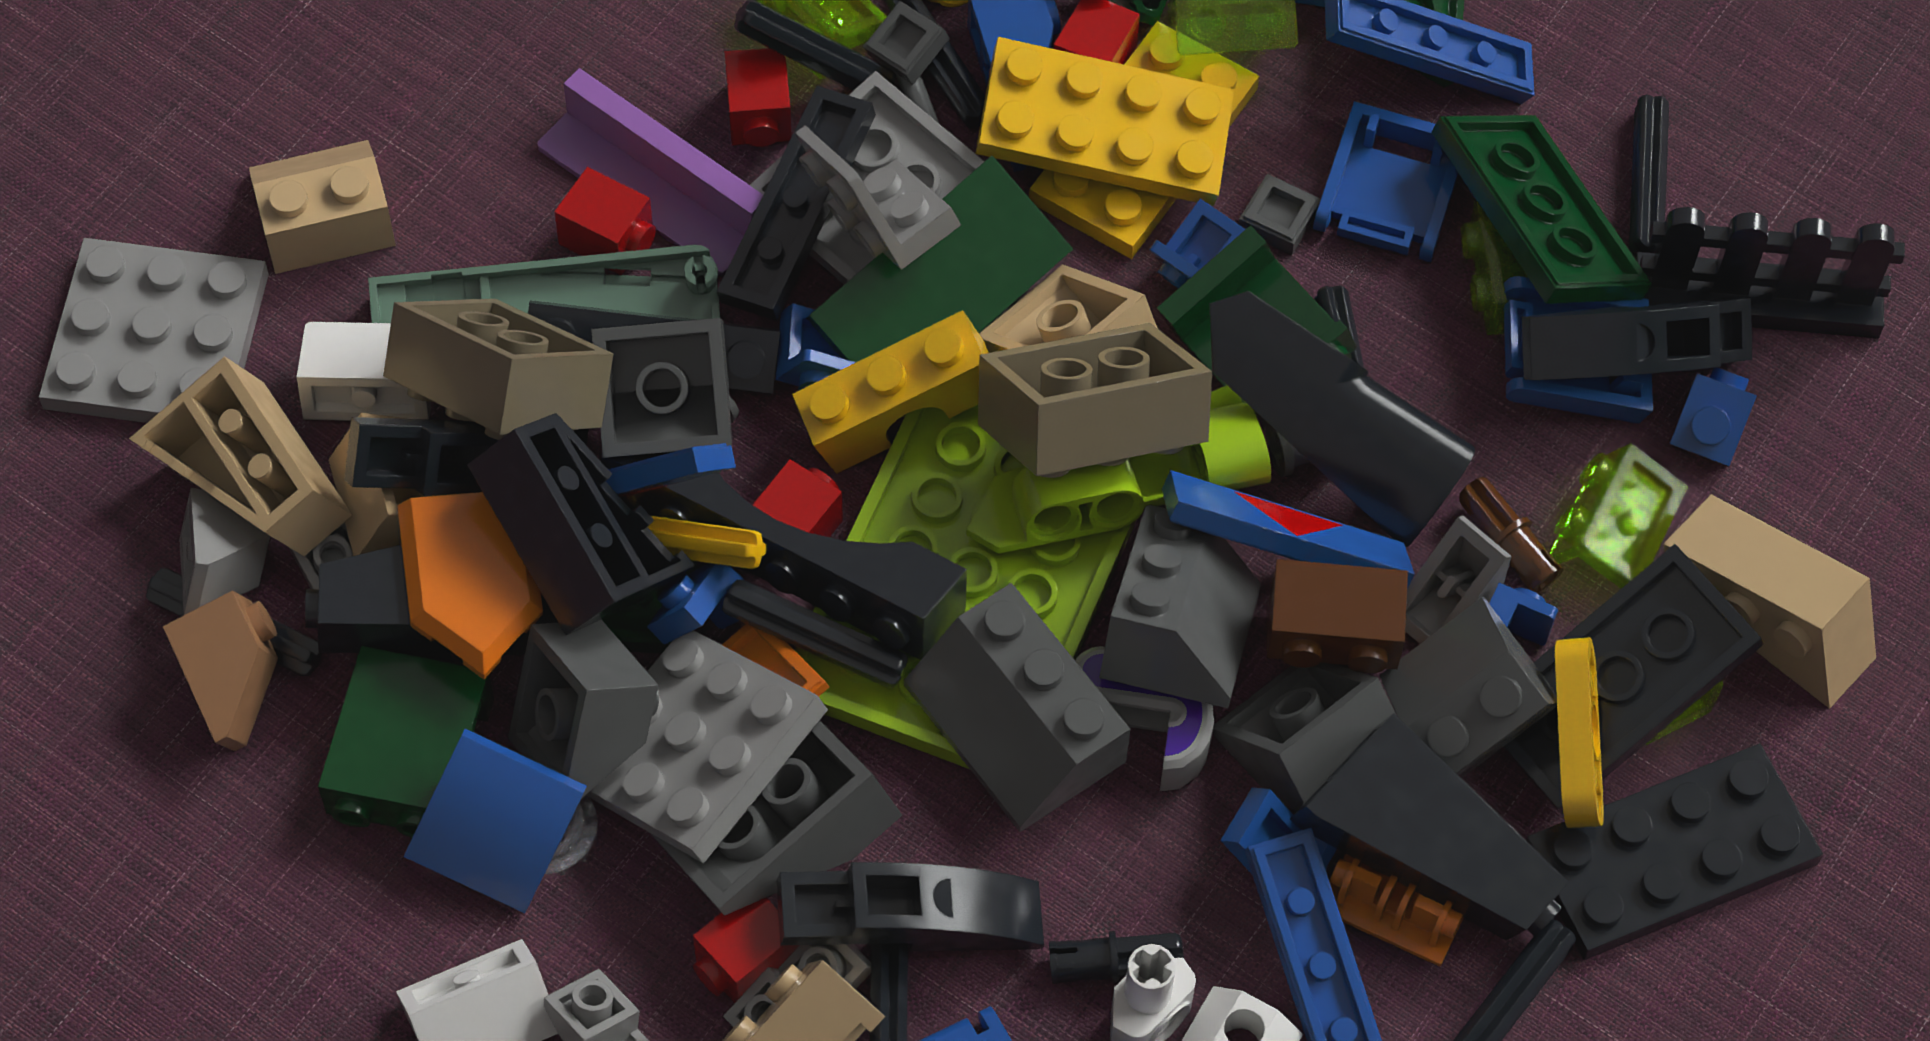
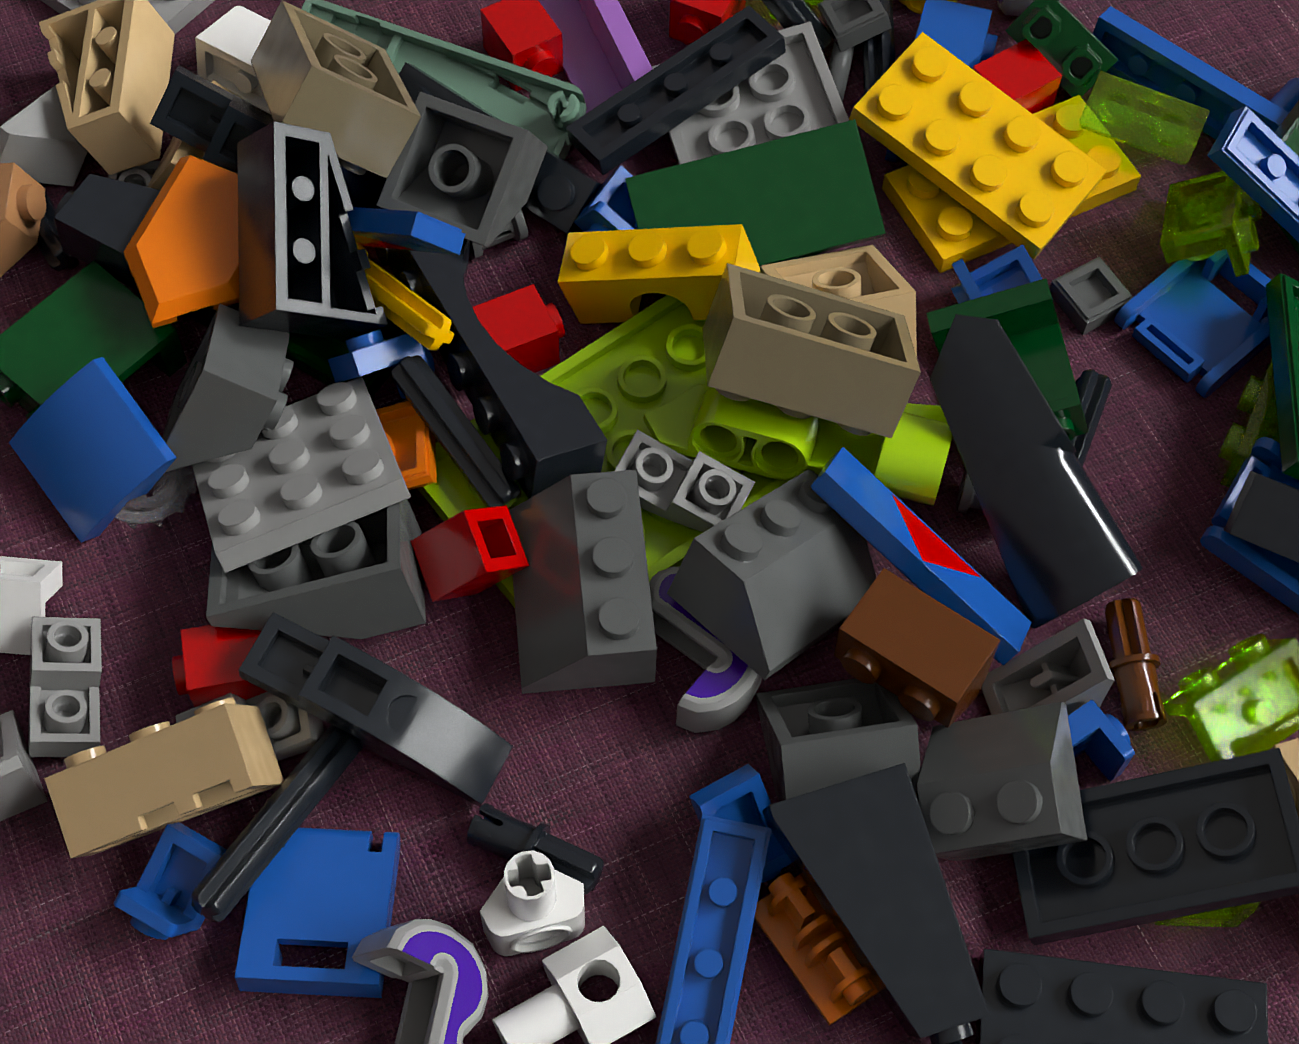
camera: 30 degrees right, 0 degrees up
light grey bracket [795,126,961,270] -> none
yellow beam [1555,637,1604,828] -> none
none -> red brick [411,505,530,602]
none -> light grey slope [614,430,755,532]
none -> clear neon green bracket [1160,171,1262,277]

